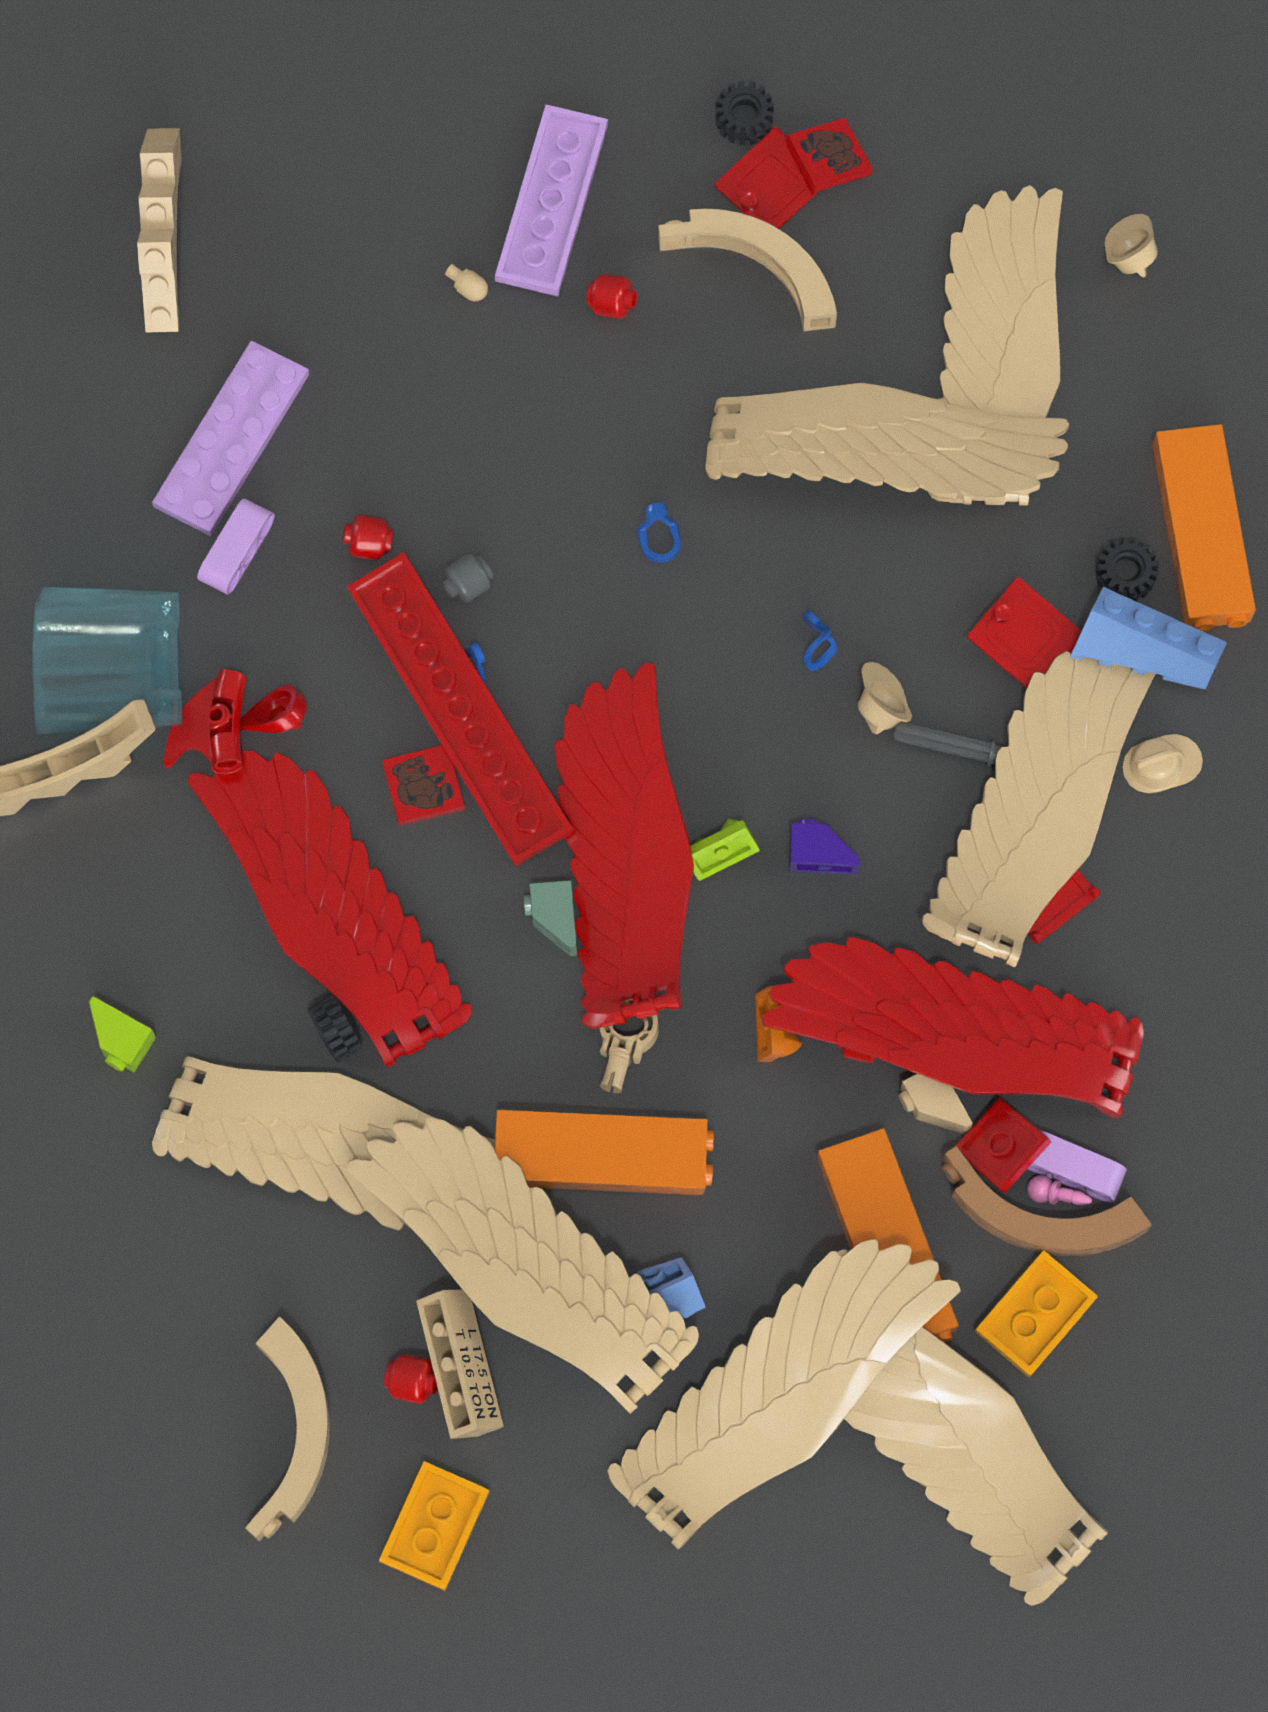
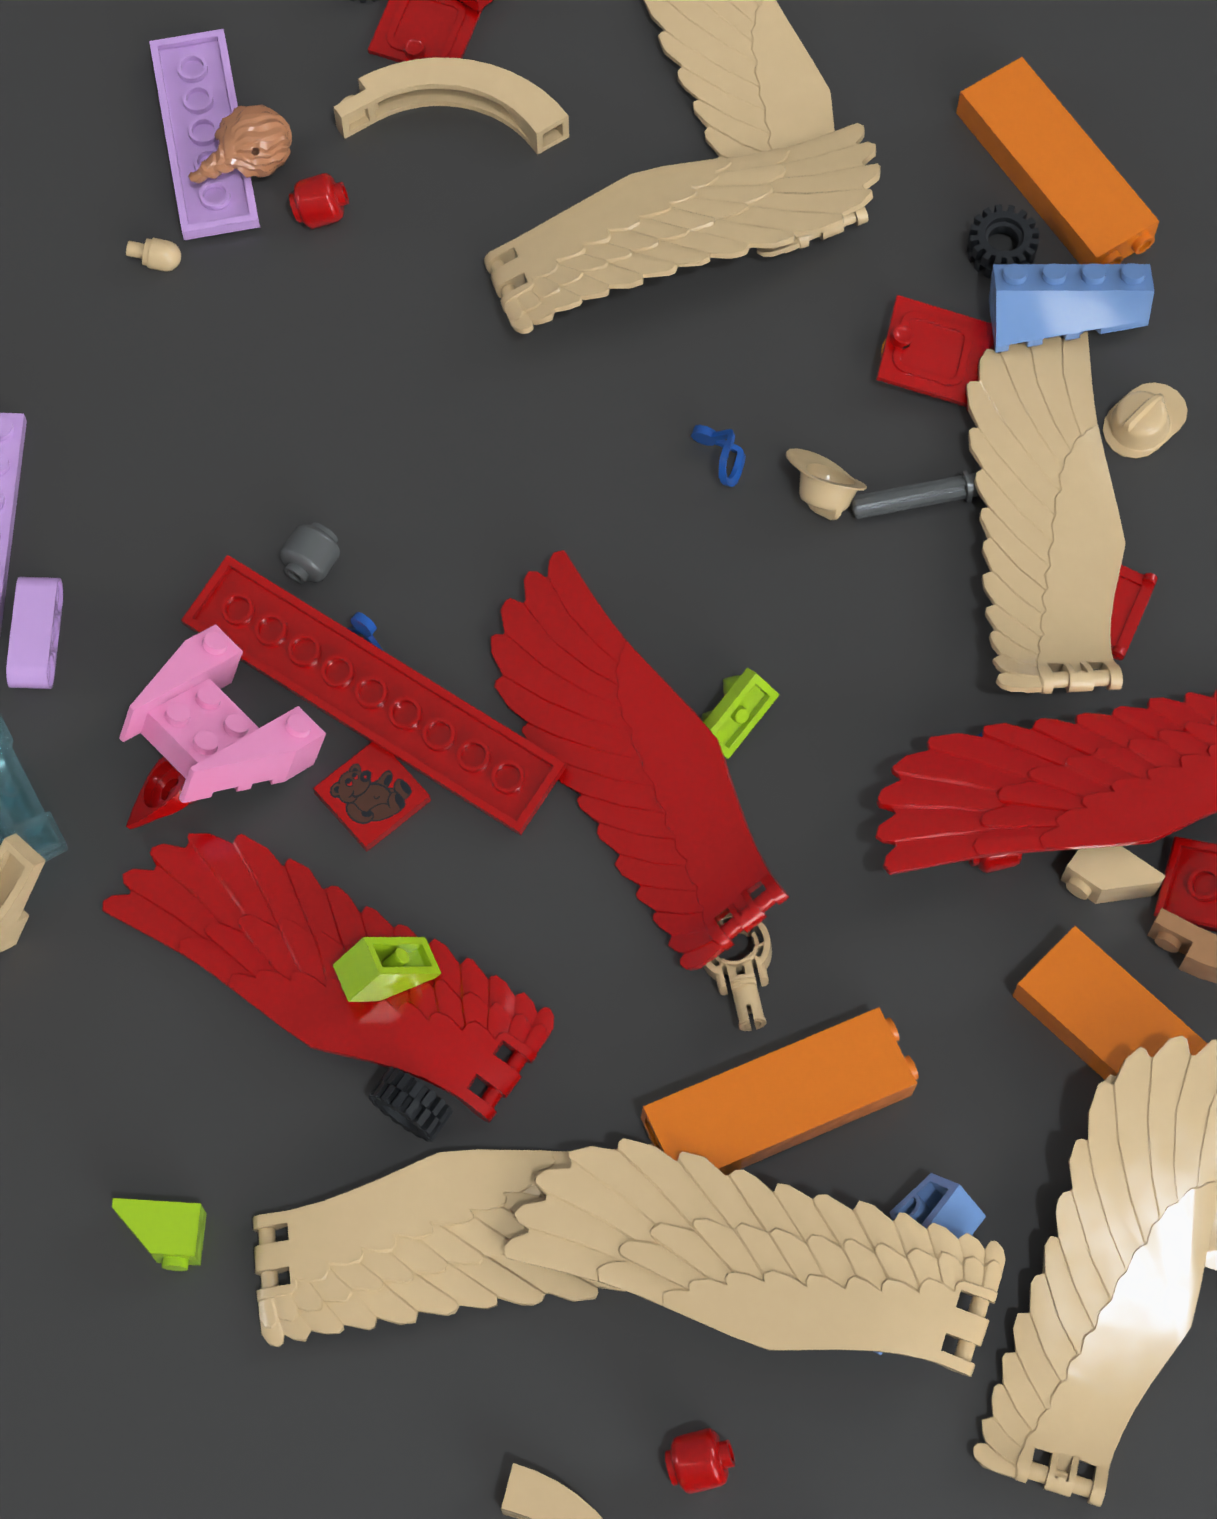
camera: 25 degrees left, 5 degrees down
red pin [163,669,247,774] -> none
red head [342,514,393,561] -> none
tan brick [416,1289,504,1439] -> none
sand green slope [524,880,577,956] -> none
blue piece [637,502,681,563] -> none
orange tile [755,986,802,1062] -> none
dark purple slope [789,819,860,875] -> none
none -> bright pink wedge [119,624,326,803]
none -> nougat hair [188,104,292,183]
none -> lime slope [333,937,441,1002]

